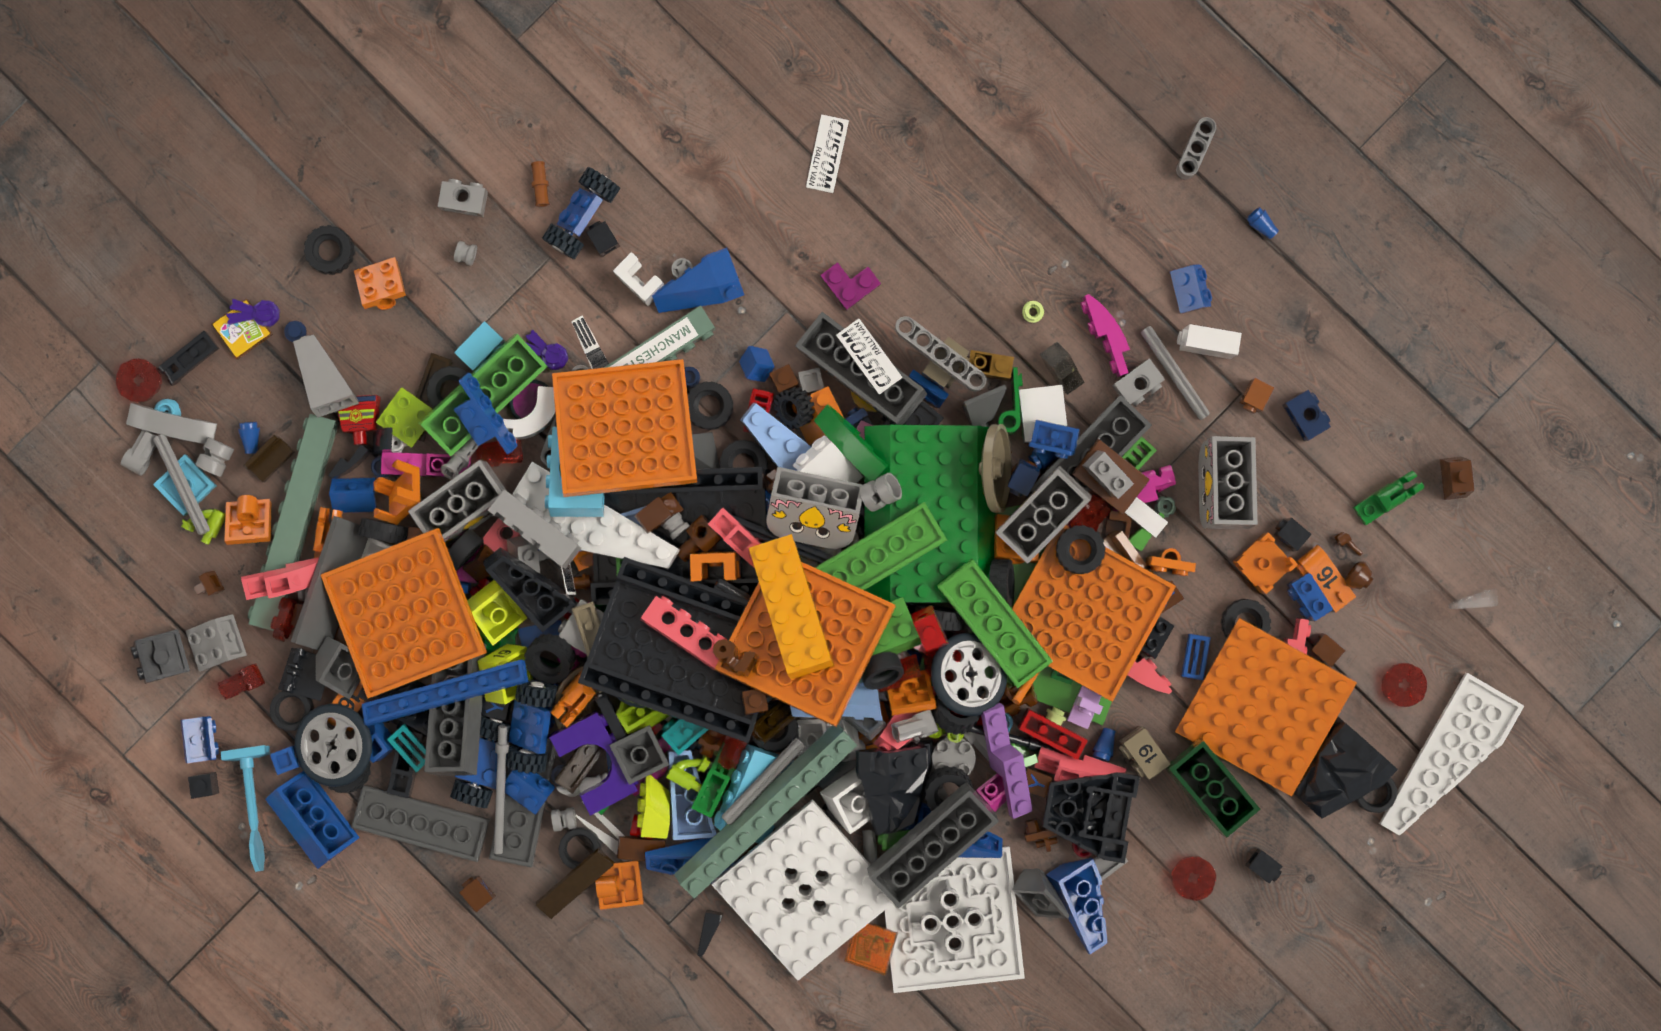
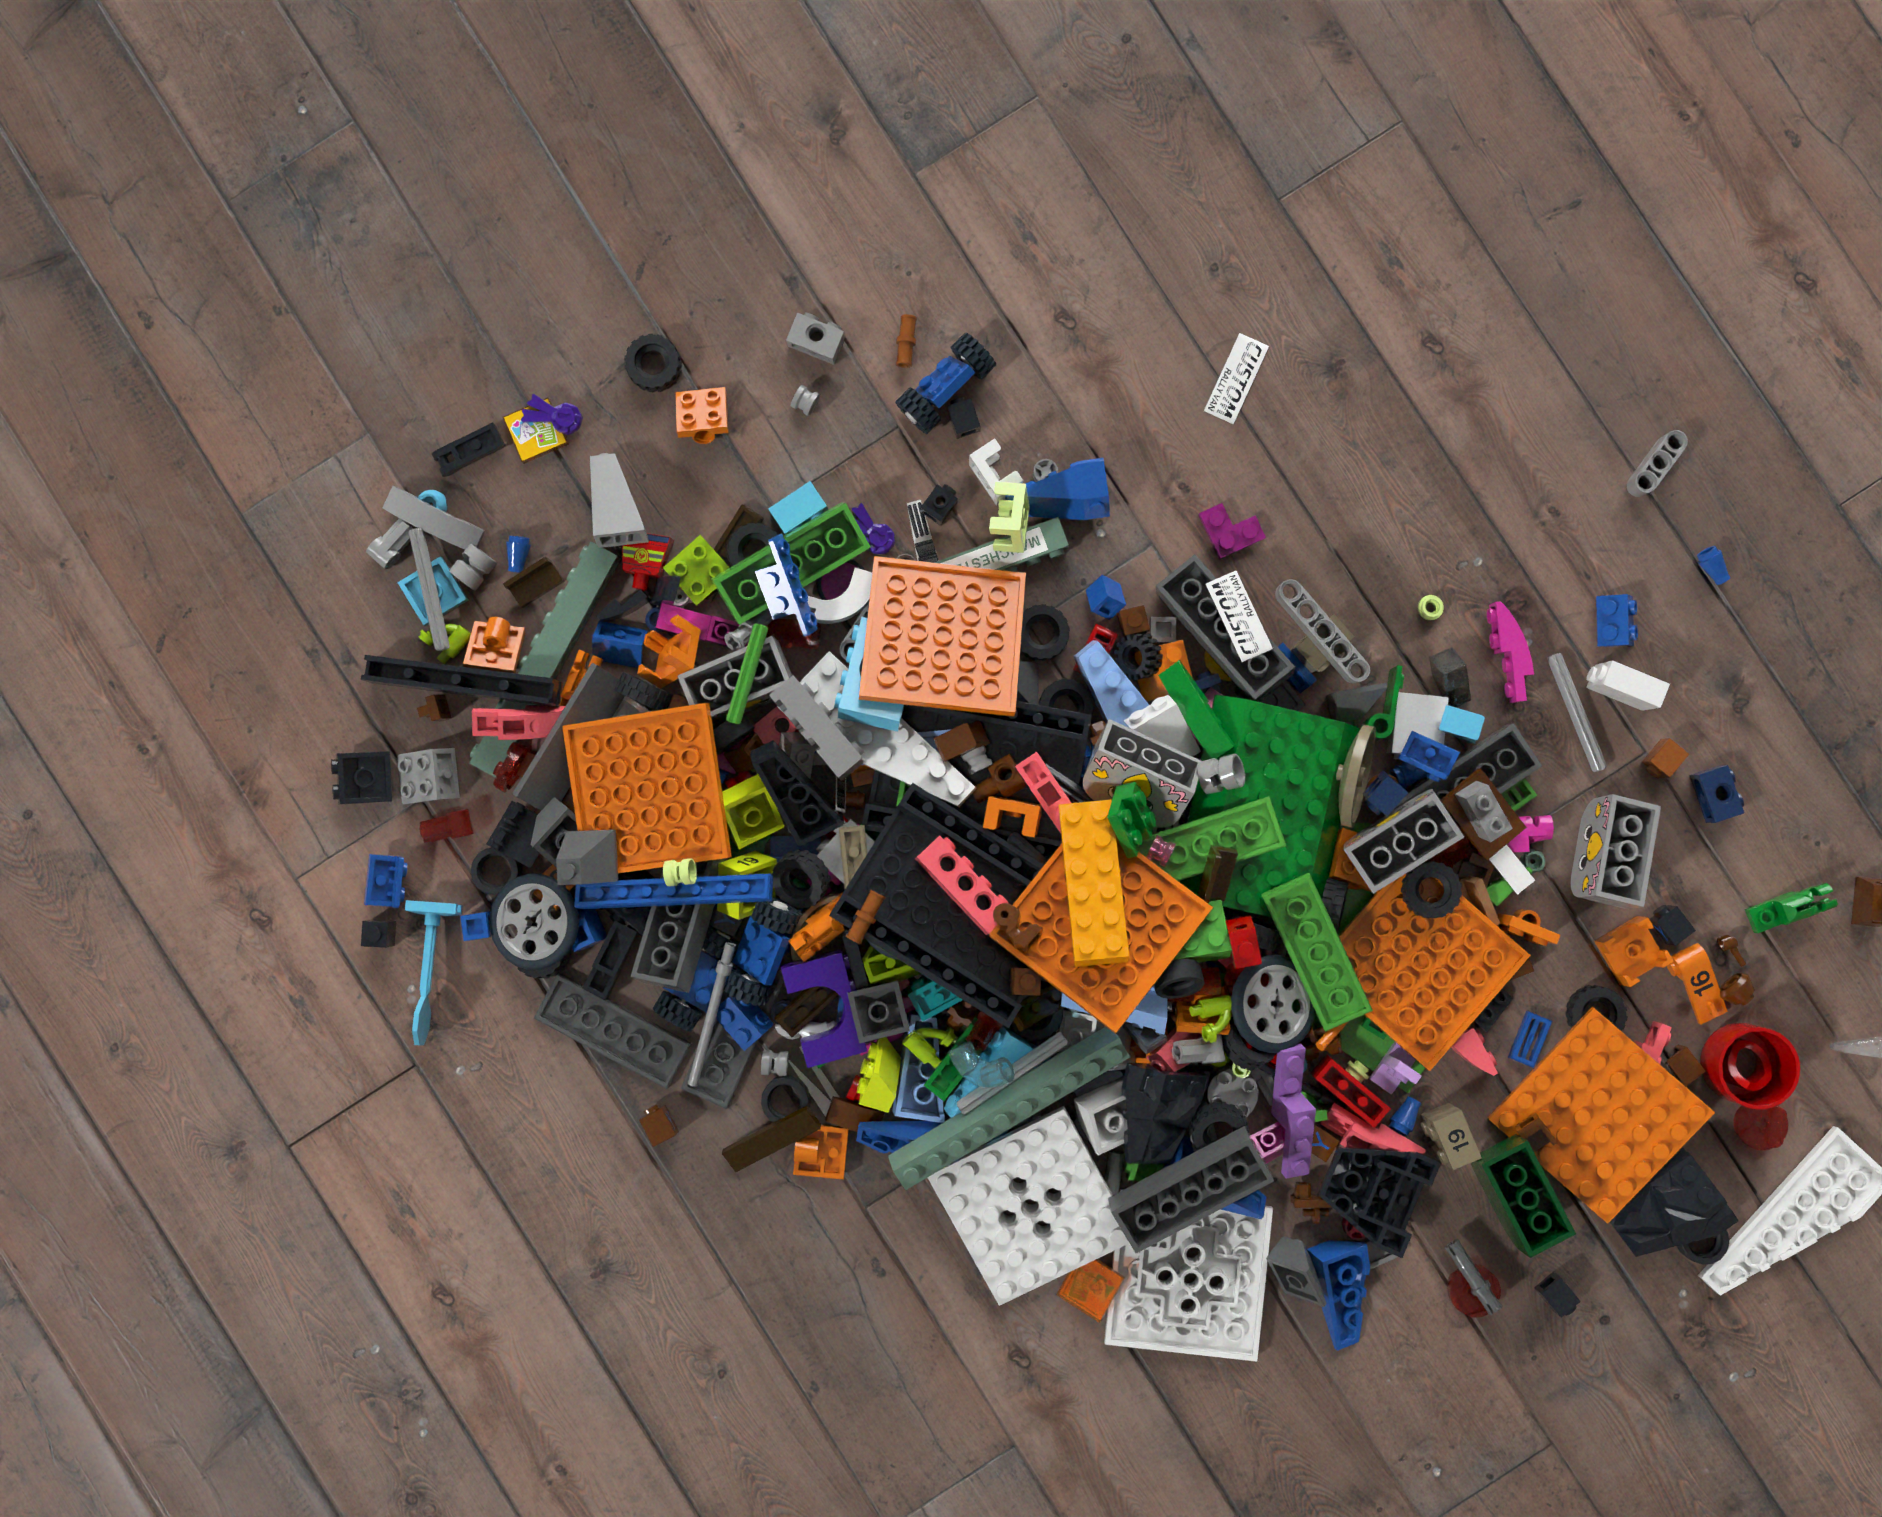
camera: 25 degrees right, 0 degrees up
clear red plate [116,358,162,403] -> none
blue slope [265,771,360,869] -> none
dark blue plate [284,321,307,342] -> none
teal tile [387,724,426,772] -> none
dark blue plate [684,367,700,389] -> none
black slope [697,910,723,957] -> none
pearl gold slope [969,350,1014,381] -> none
light grey brick [1112,358,1165,407] -> none
blue bracket [1287,573,1333,621] -> none
none -> black tile [361,655,563,707]
none -> dark grey slope [556,830,618,885]
none -> yellowish green wheel [663,858,697,887]
none -> bright green axle [726,623,768,724]
none -> dark orange pin [846,890,886,945]
none -> black brick [920,484,958,526]
none -> clear light blue cylinder [948,1041,1015,1088]
none -> yellowish green panel [989,482,1030,553]
none -> green plate [1107,782,1156,859]
none -> clear pink wheel [1146,835,1176,867]
none -> lime plant [1189,995,1232,1043]
none -> dark brown panel [1198,845,1238,903]
none -> medium azure slope [1439,705,1485,744]
none -> dark grey pin [1444,1239,1503,1315]
none -> reddish brown panel [1514,1113,1557,1152]
none -> red piece [1700,1023,1800,1109]

